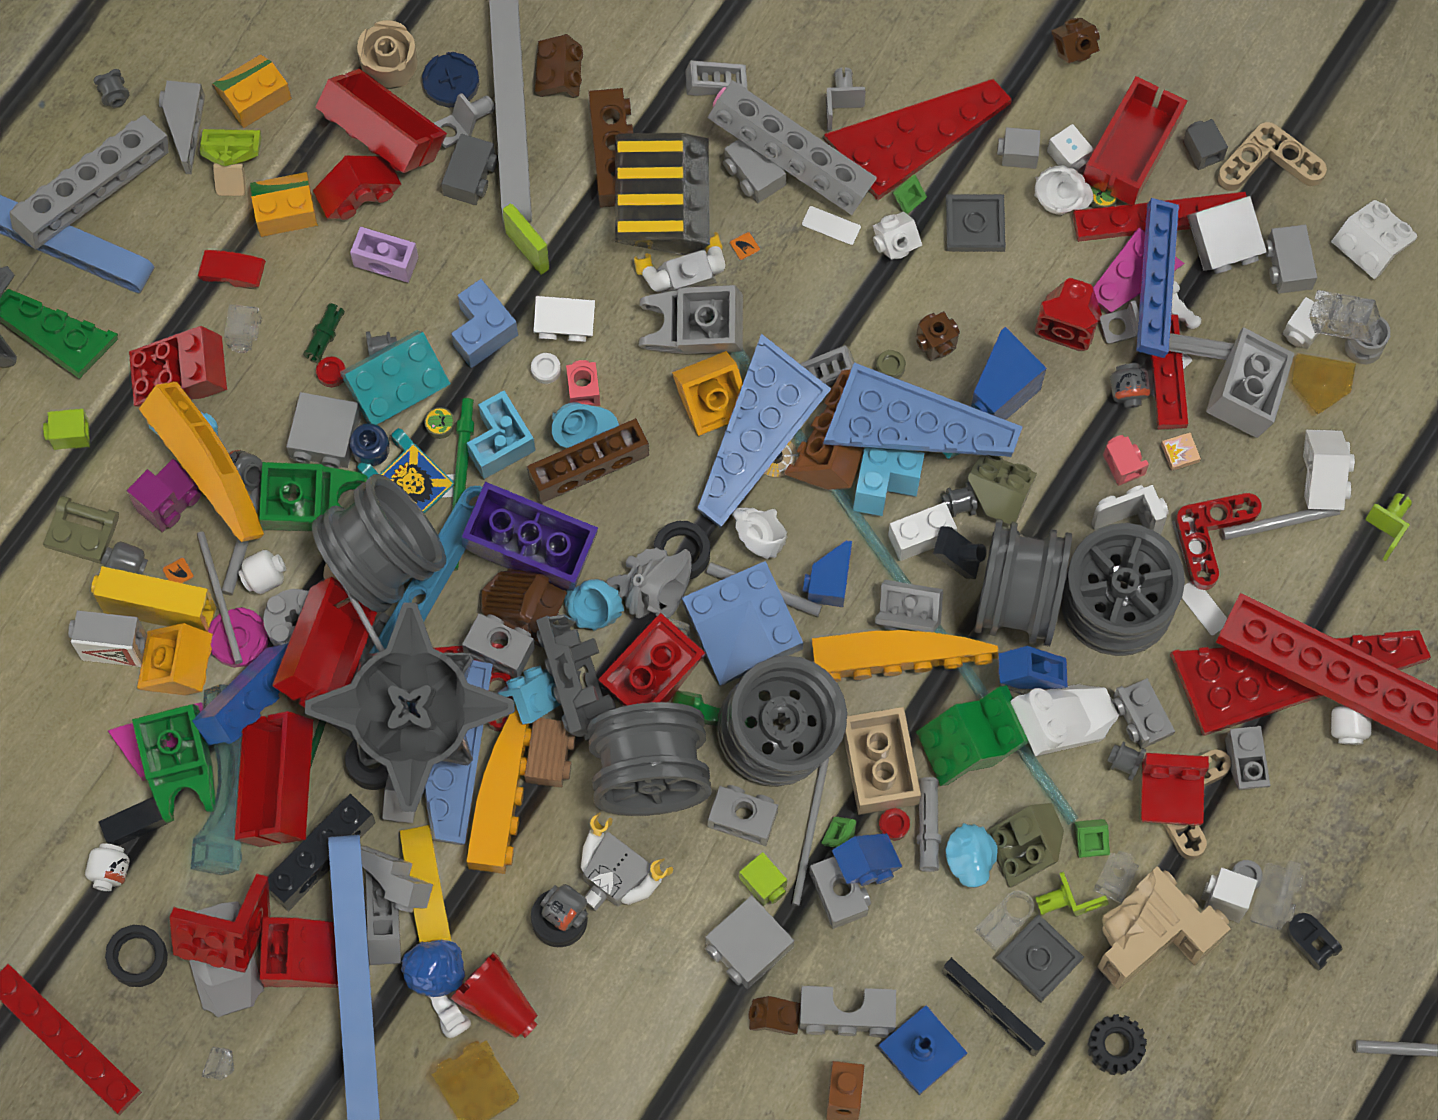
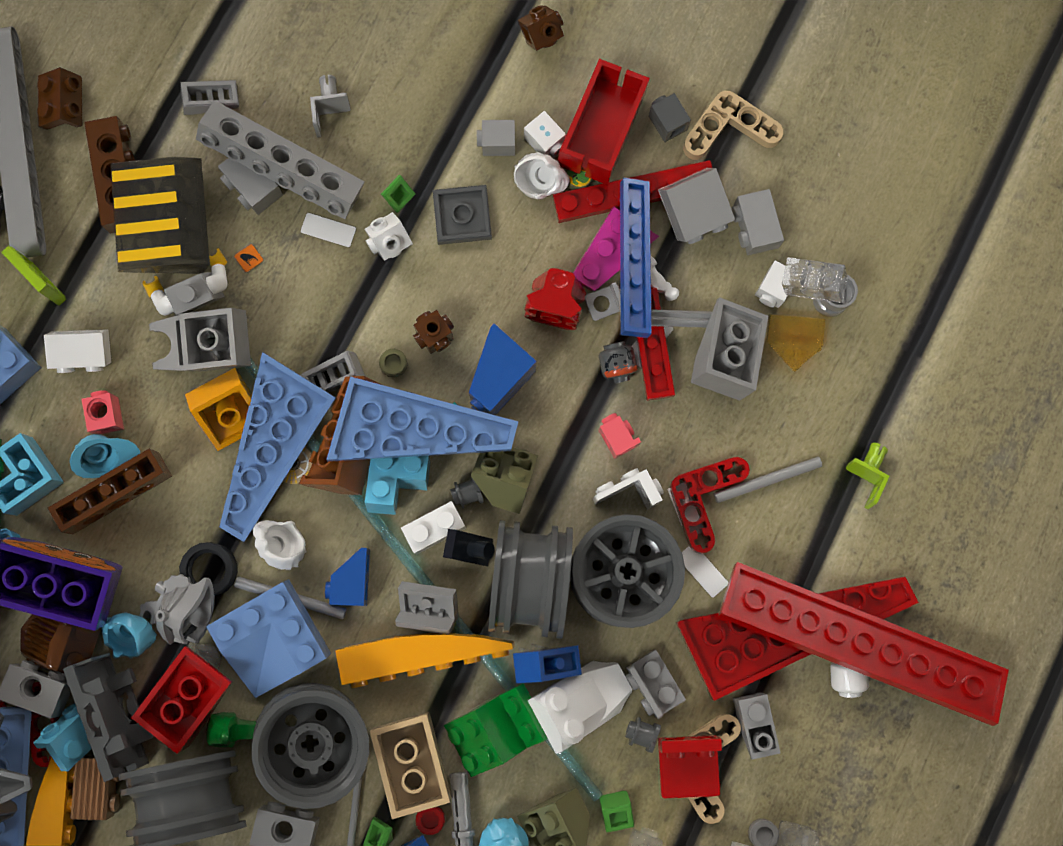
camera: 10 degrees left, 10 degrees up
white tile [531,353,561,384] -> none
red wing [824,79,1011,200] -> none
tile [1161,433,1201,471] -> none
white brick [1303,430,1355,510] -> none
white bracket [1331,200,1417,280] -> none

